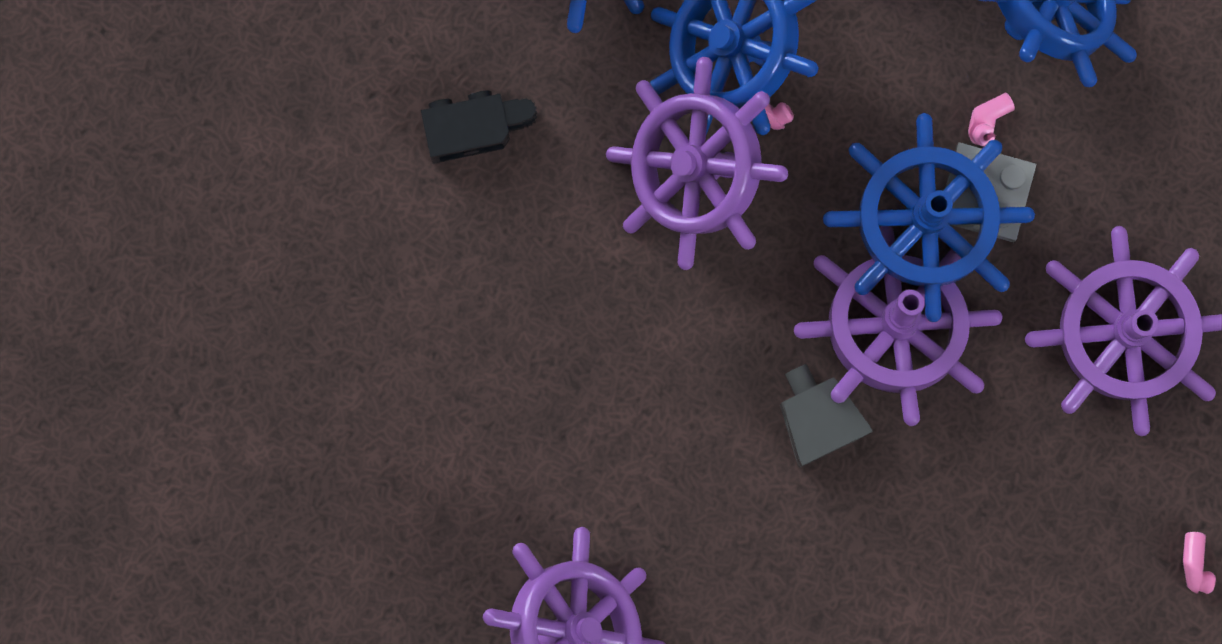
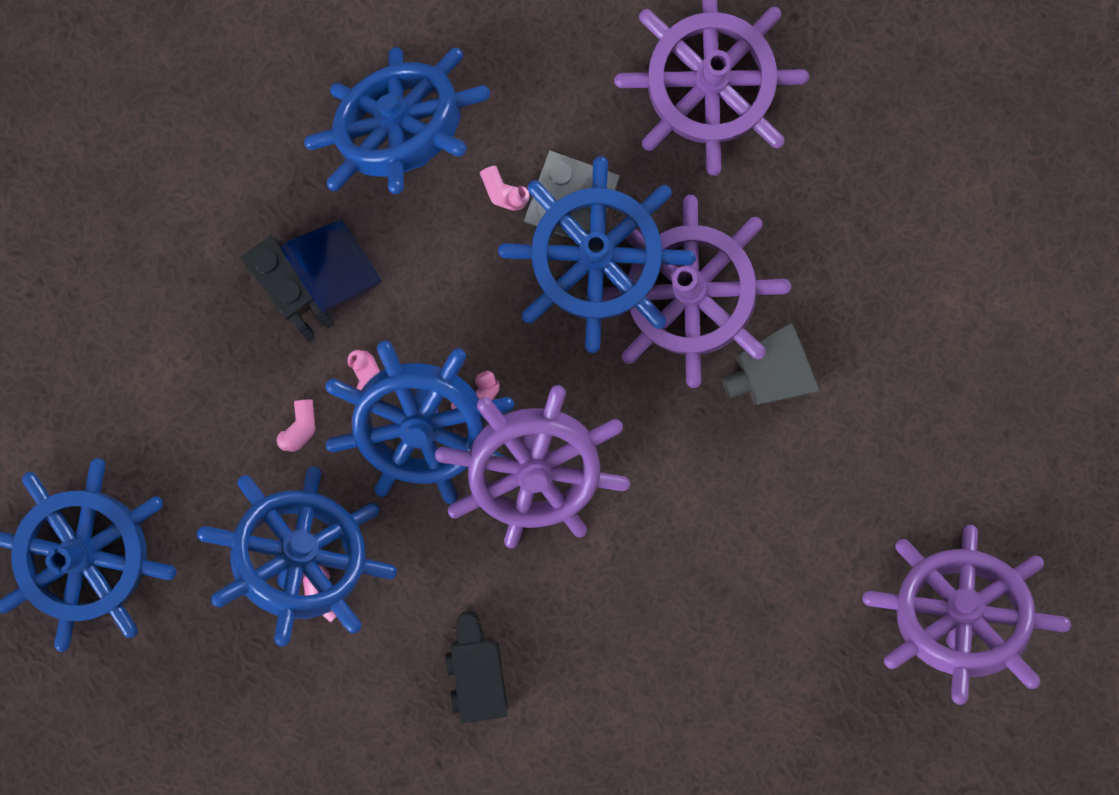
camera: 85 degrees left, 5 degrees up
bright pink arm [1183,532,1216,594] -> none

